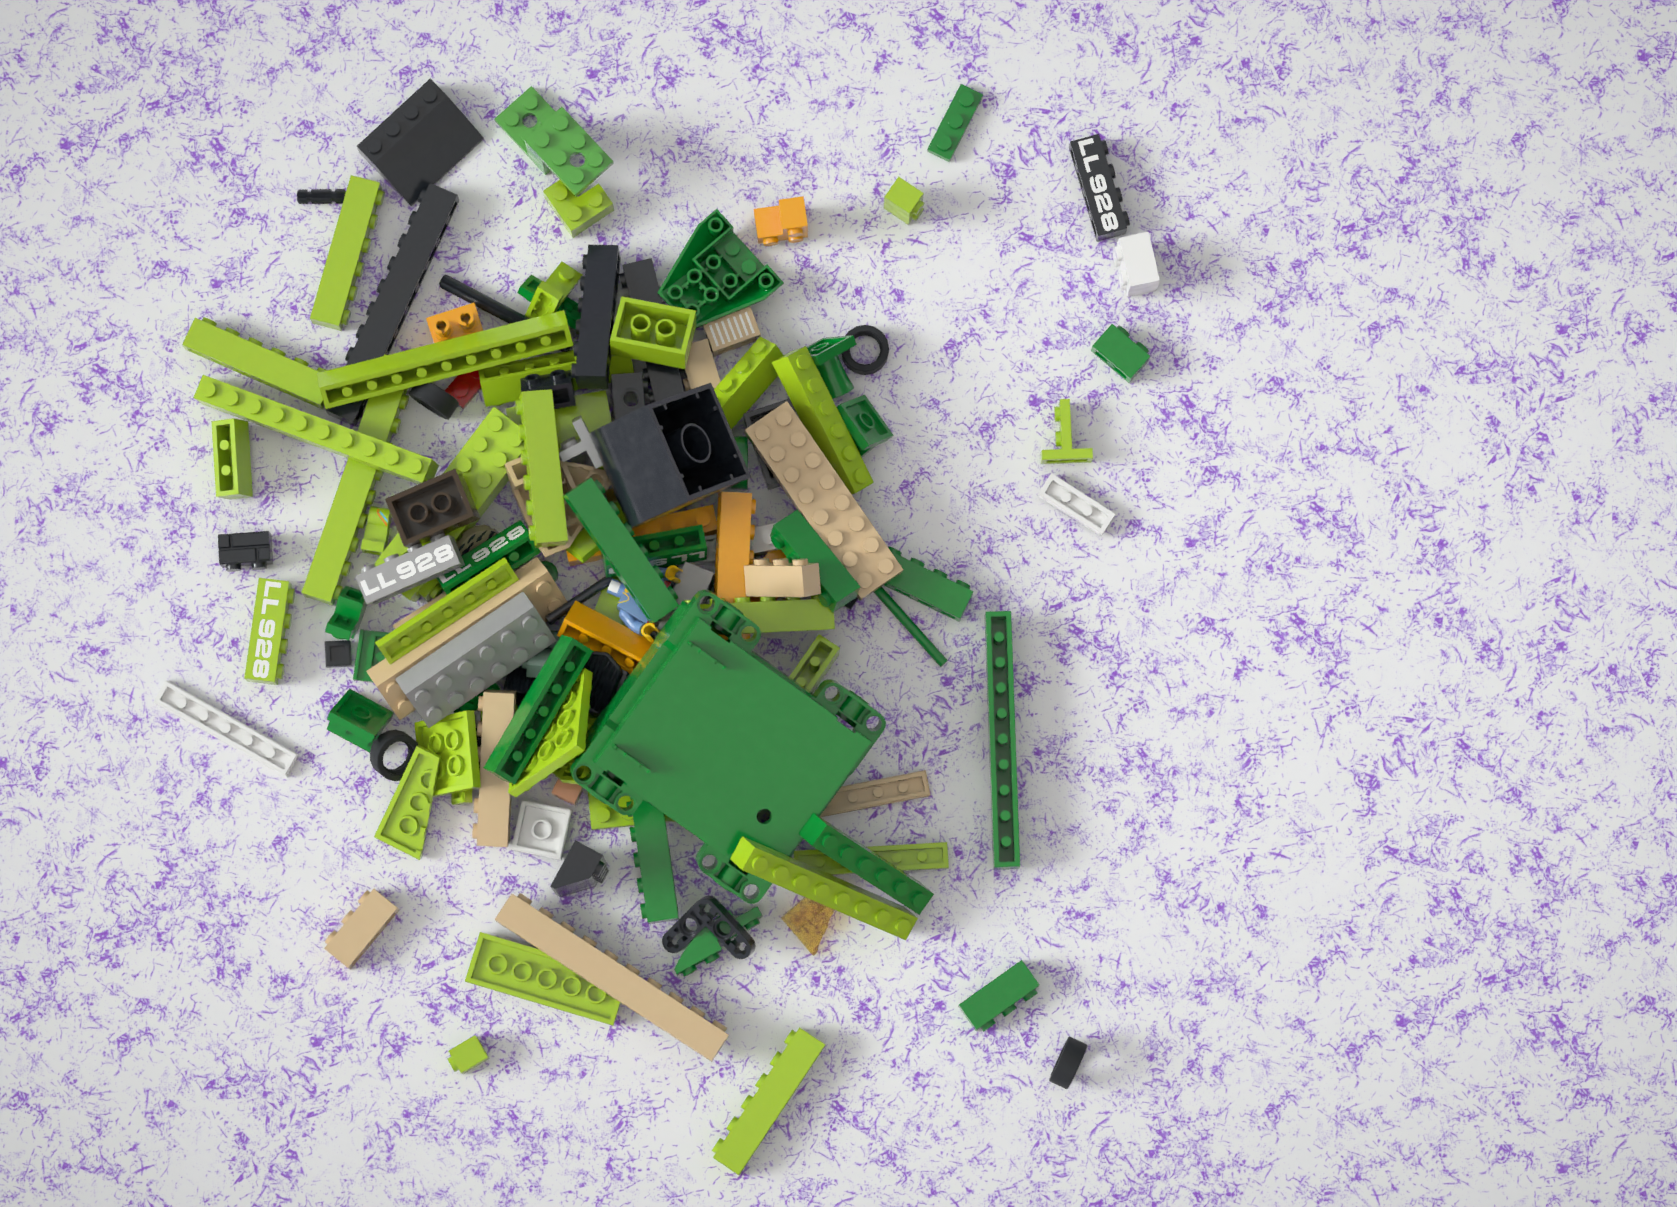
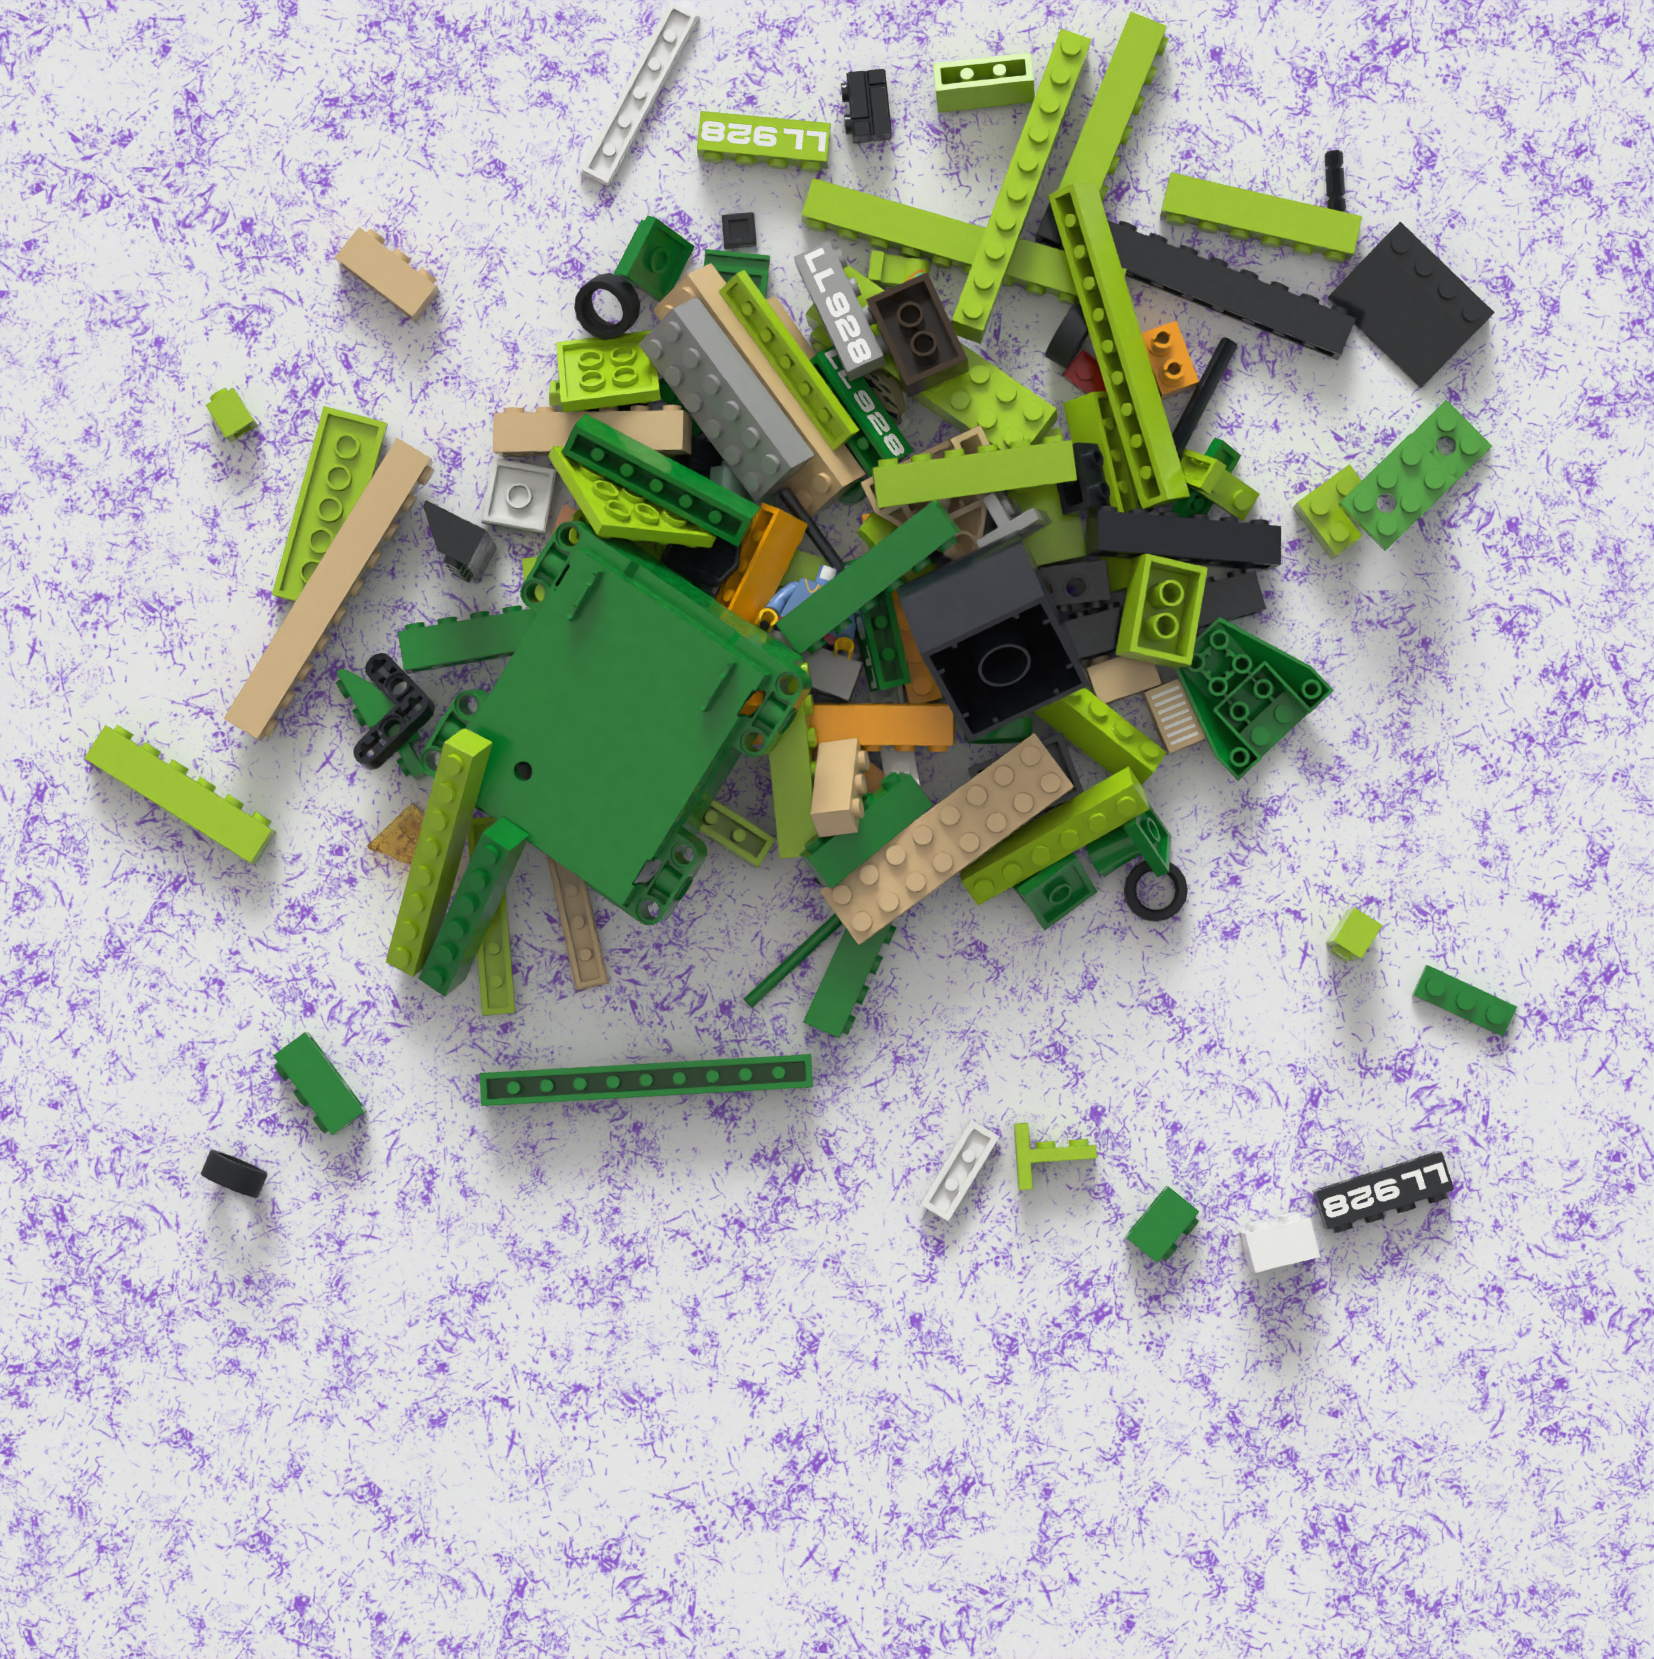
camera: 95 degrees right, 5 degrees up
green brick [325,586,367,640] -> none
lime wing [374,745,442,860] -> none
light orange brick [754,196,808,246] -> none

